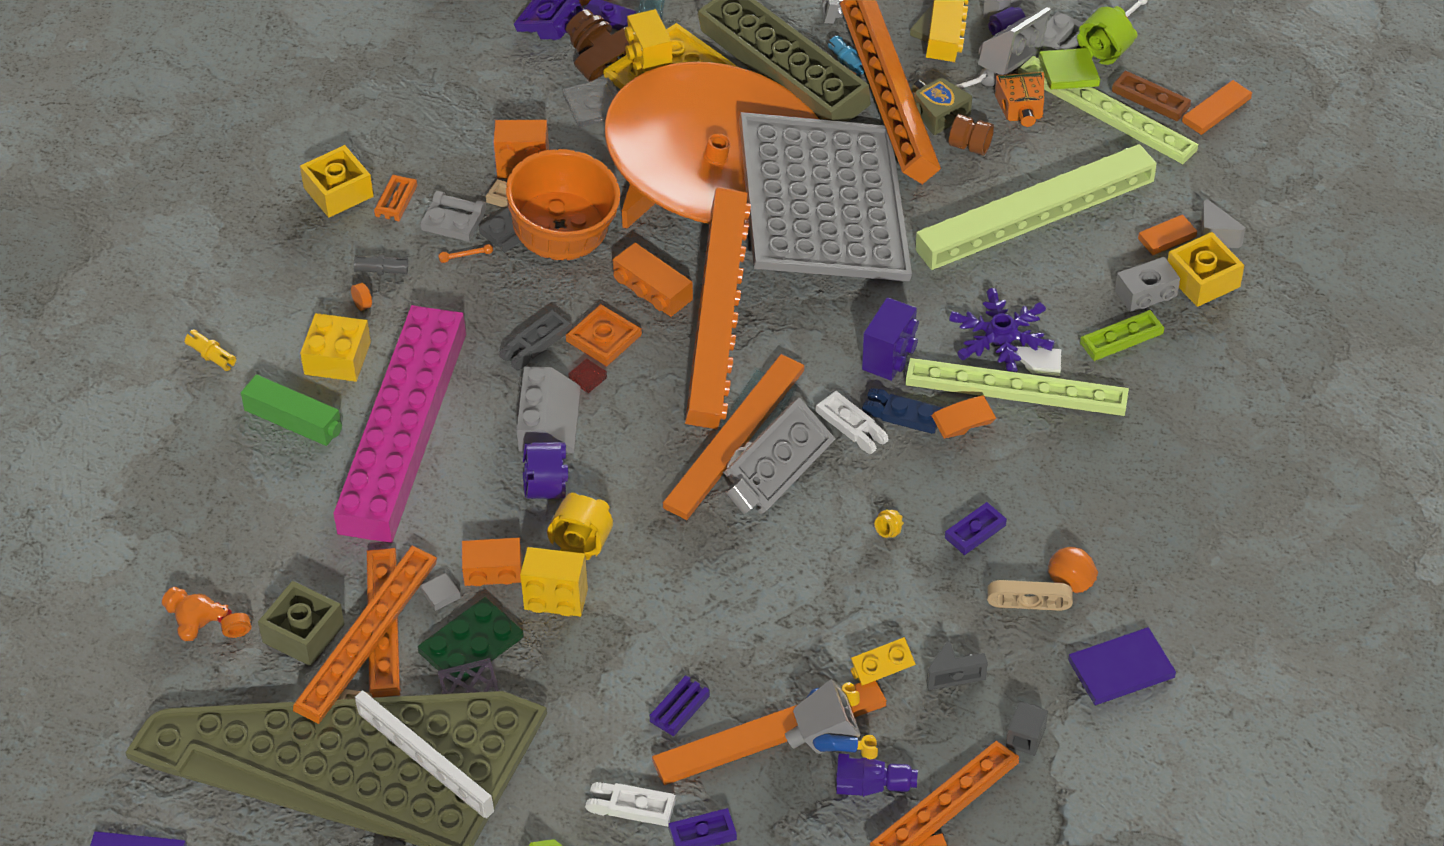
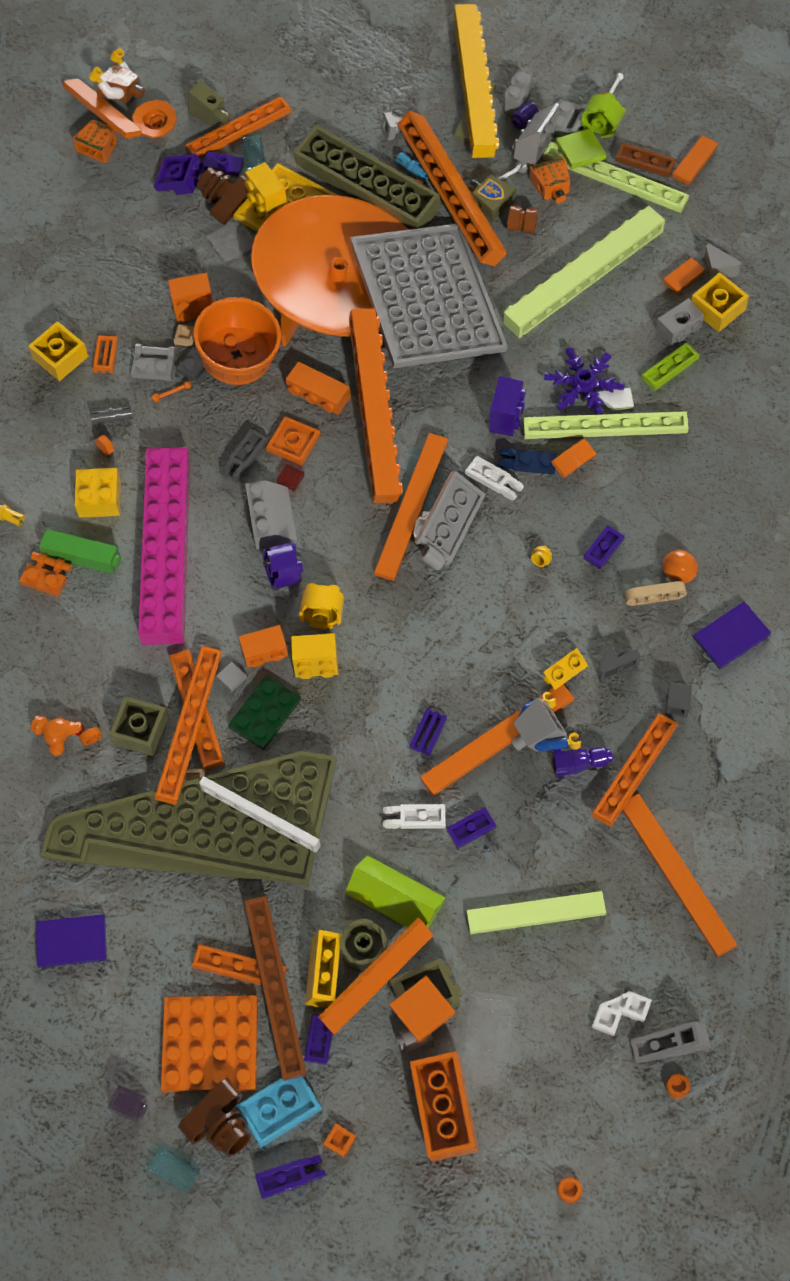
camera: 10 degrees left, 15 degrees up
clear purple window [438,658,499,694] -> none
none -> orange plate [19,552,72,597]

